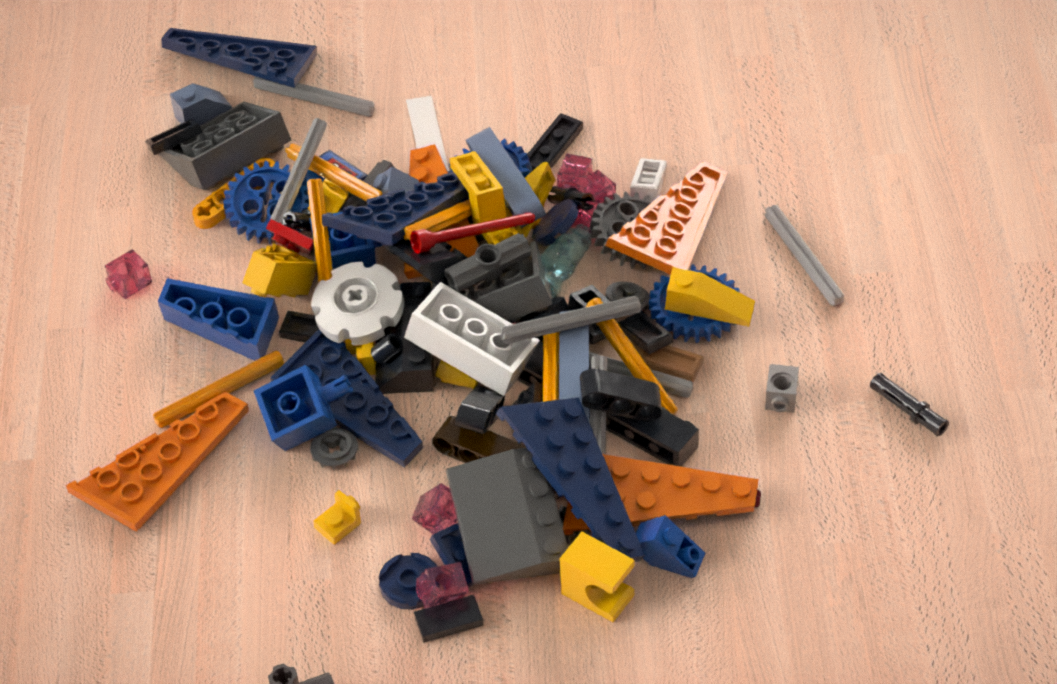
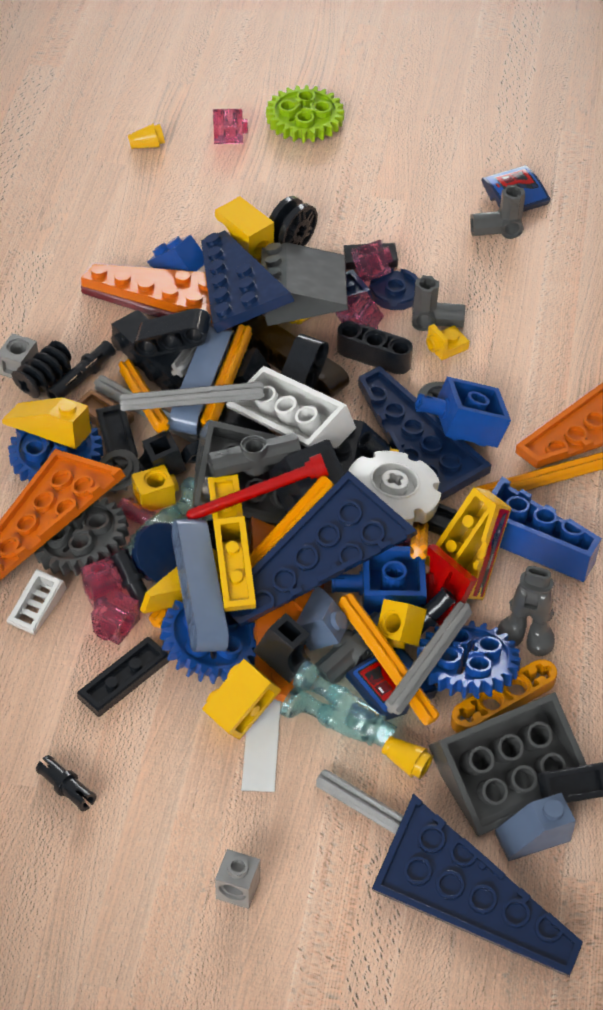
camera: 170 degrees left, 0 degrees up
none -> black piece [11,341,71,398]
none -> black pin [36,755,97,811]
none -> black pin [46,340,116,399]
none -> clear pink pin [117,497,156,527]
none -> yellow brick [131,464,179,514]
none -> yellow brick [202,659,281,740]
none -> light grey brick [215,849,260,909]
none -> black brick [253,613,311,683]
none -> black wheel [269,196,318,246]
none -> clear light blue piece [280,660,397,748]
none -> black beam [337,321,413,374]
none -> yellow cone [382,736,433,779]
none -> dark grey piece [412,275,465,331]
none -> dark grey piece [497,566,555,656]

